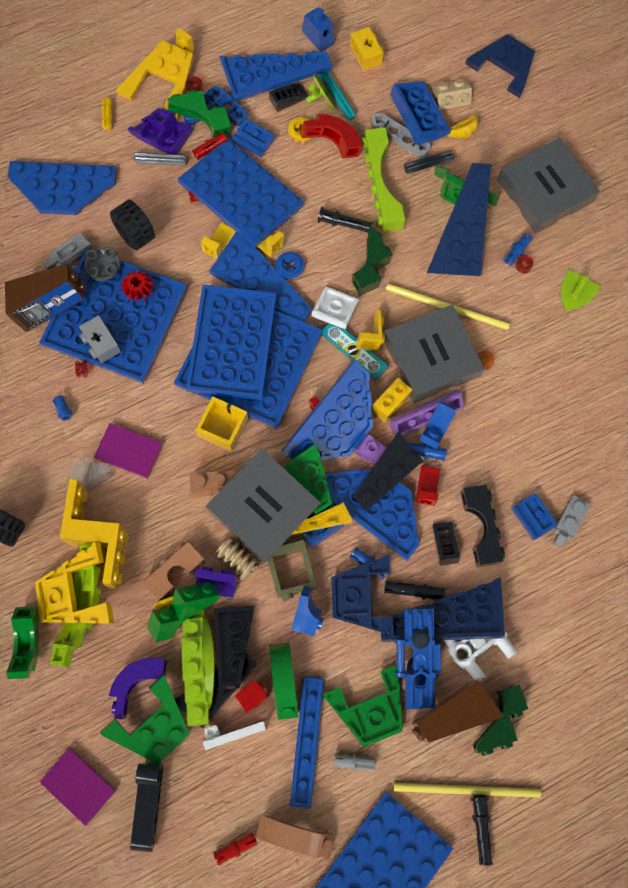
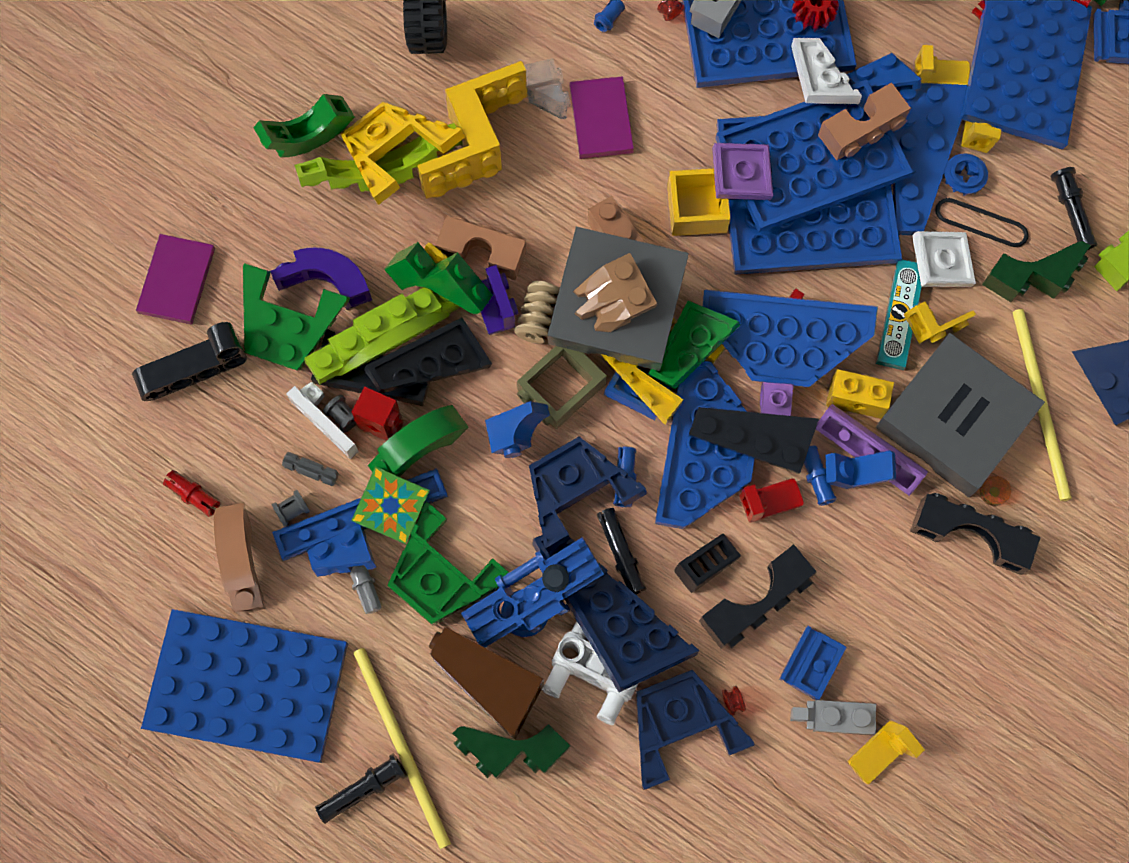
camera: 65 degrees right, 0 degrees up
none -> dark grey bush [271,490,310,527]
none -> dark grey axle [282,452,339,486]
none -> blue wing [307,524,376,577]
none -> dark grey bush [323,395,357,433]
none -> tile [351,466,430,544]
none -> medium nougat plate [573,253,657,332]
none -> dark blue wing [636,670,755,790]
none -> medium lavender tile [712,143,773,200]
none -> clear red bush [722,685,746,716]
none -> white wing [791,38,862,104]
none -> nougat arch [818,82,911,160]
none -> blue wing [846,53,921,93]
none -> yellow bracket [848,720,925,784]
none -> black arch [910,493,1041,575]
none -> black piece [935,198,1028,247]

